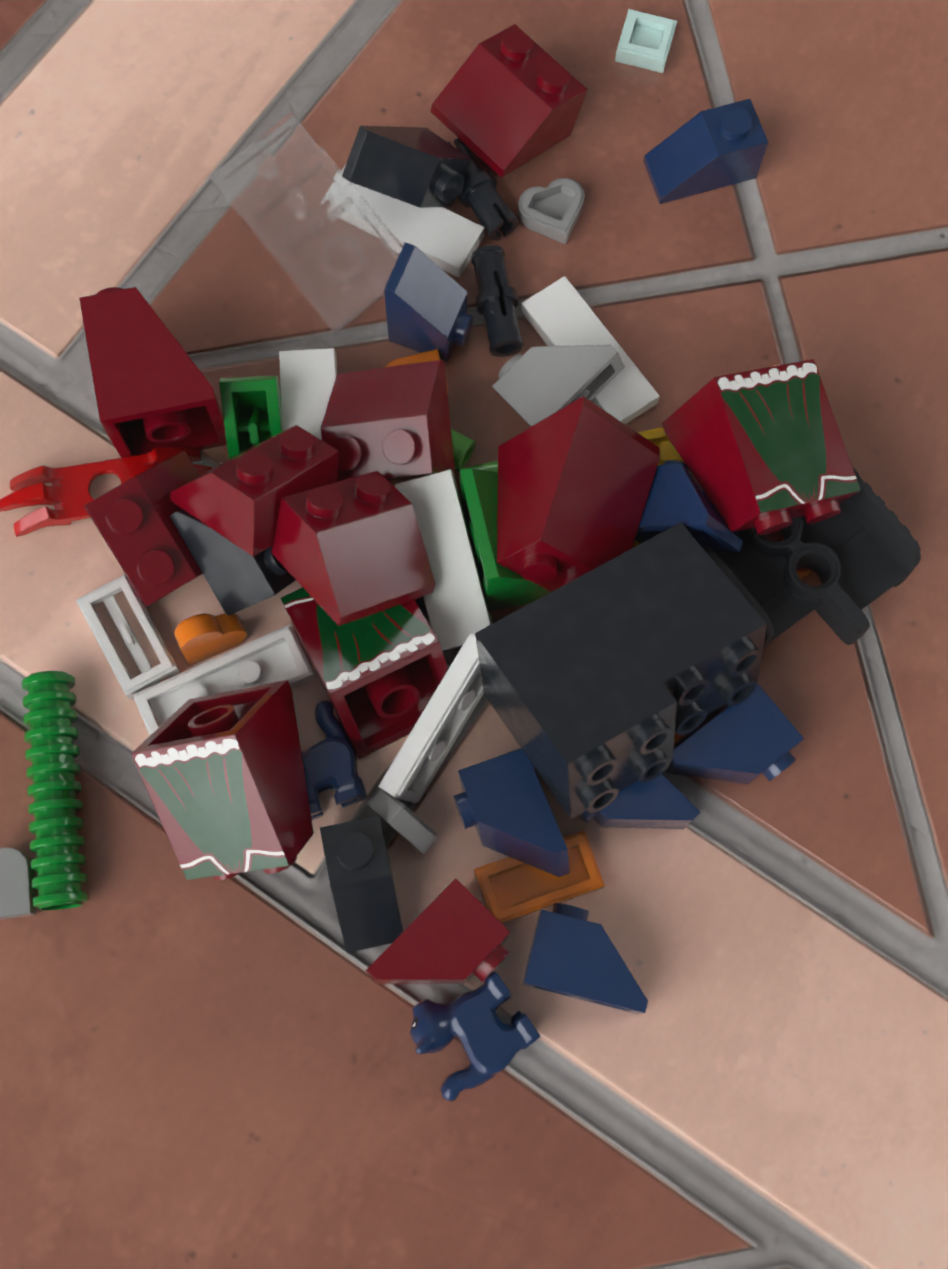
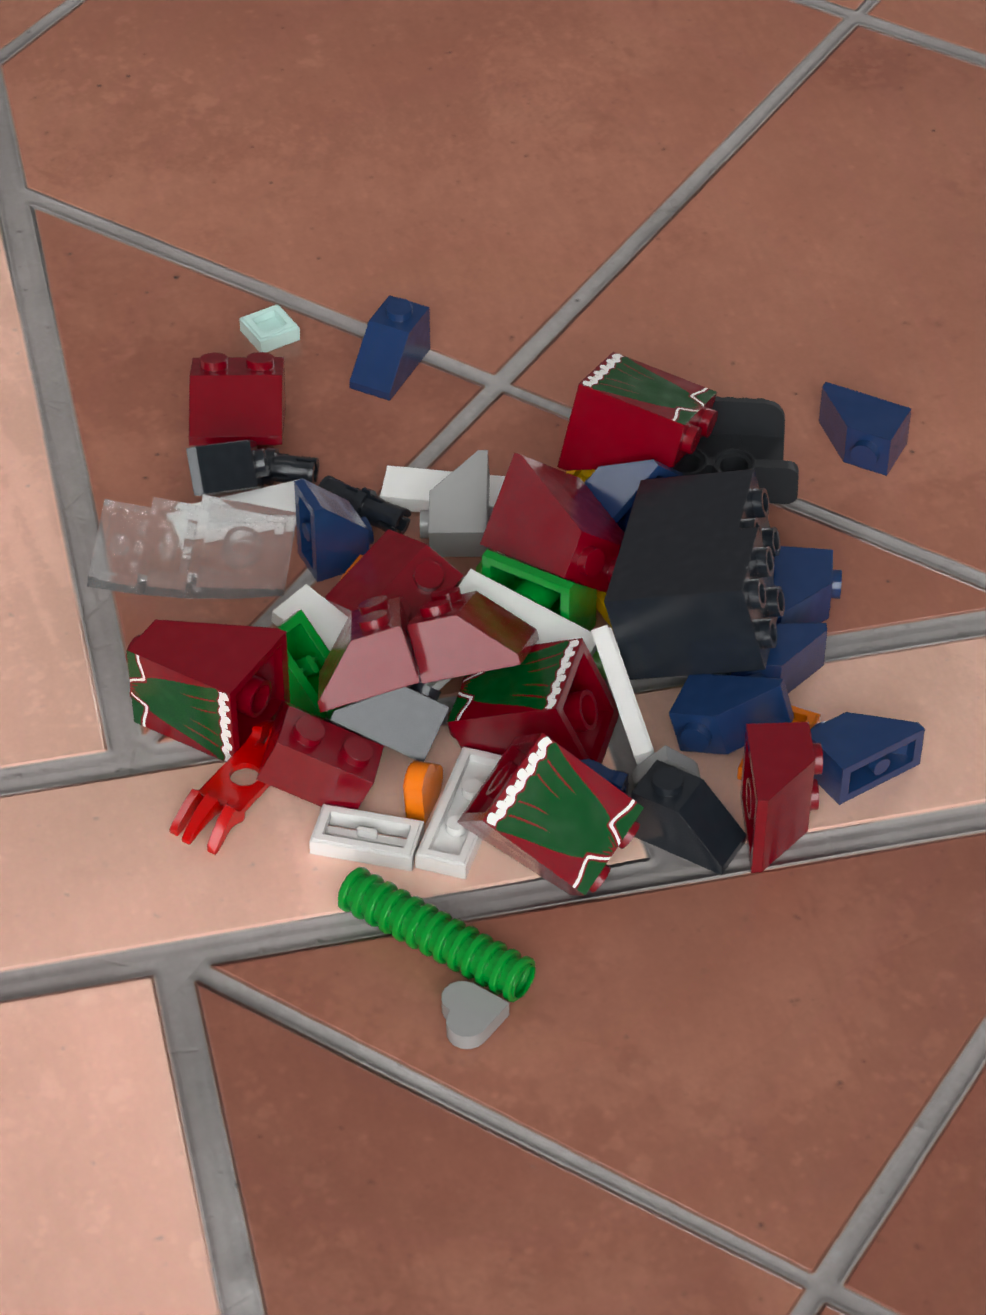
camera: 45 degrees left, 30 degrees down
dark blue animal [410,971,541,1101] -> none
light grey tile [518,178,585,245] -> none

